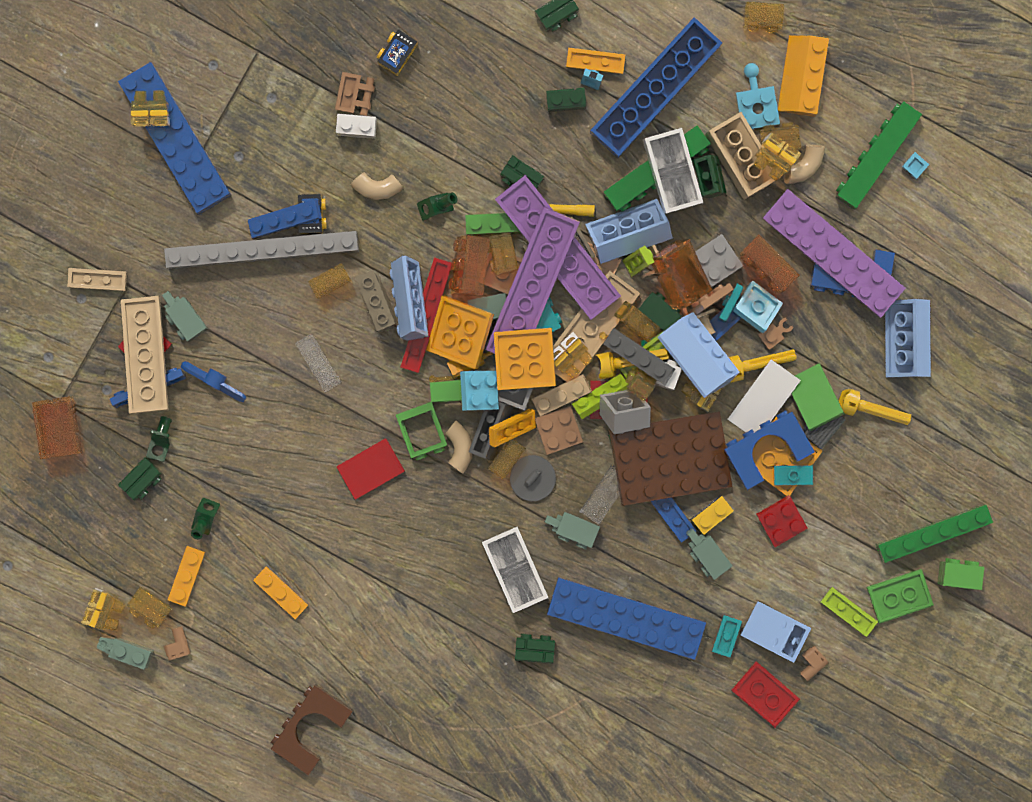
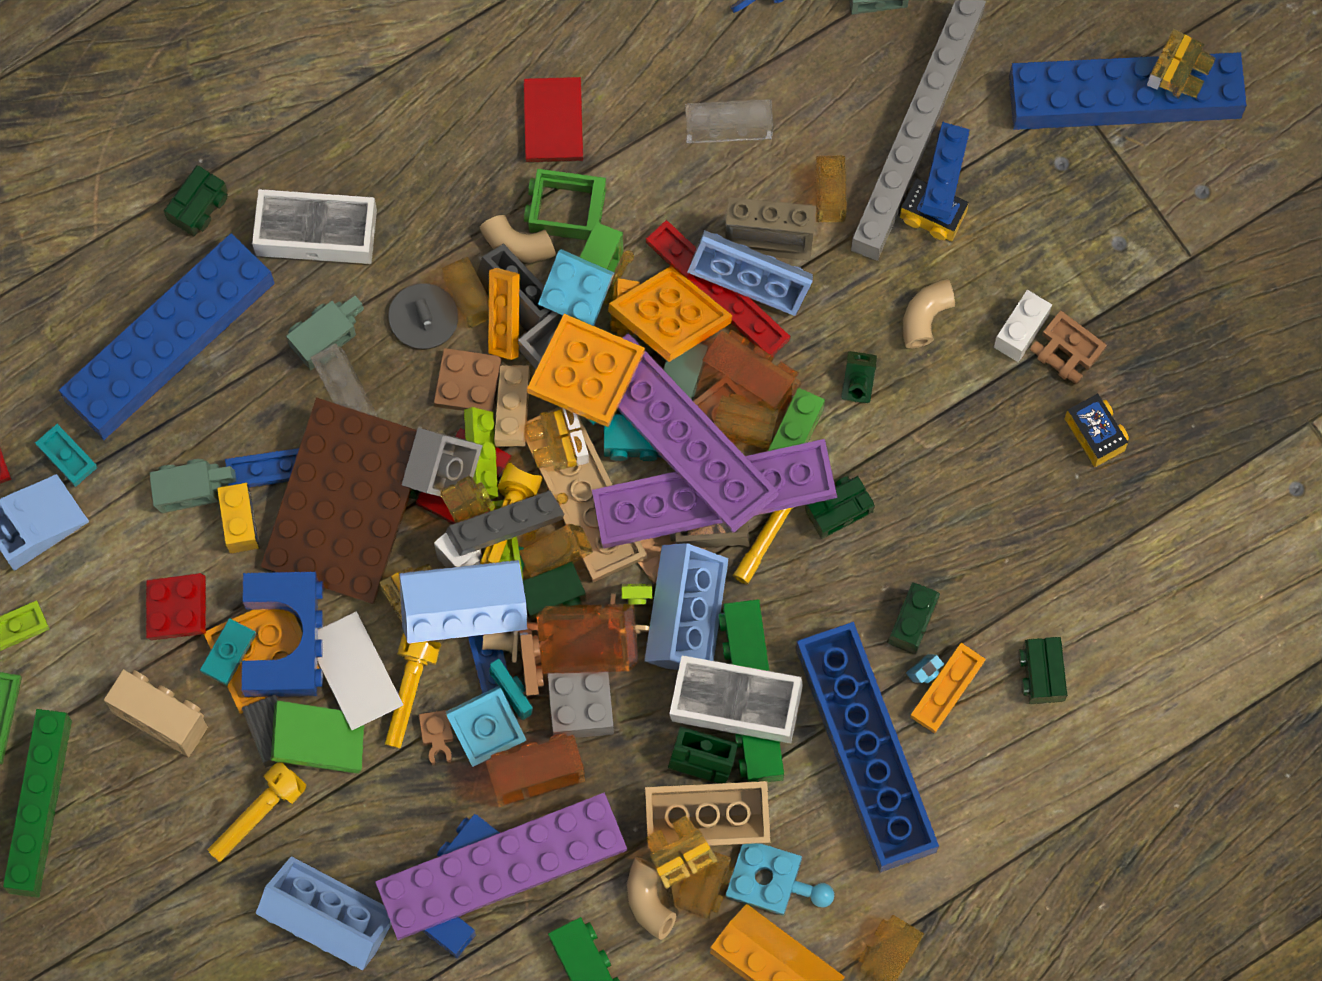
camera: 115 degrees right, 15 degrees down
none -> tan brick [104,669,208,758]

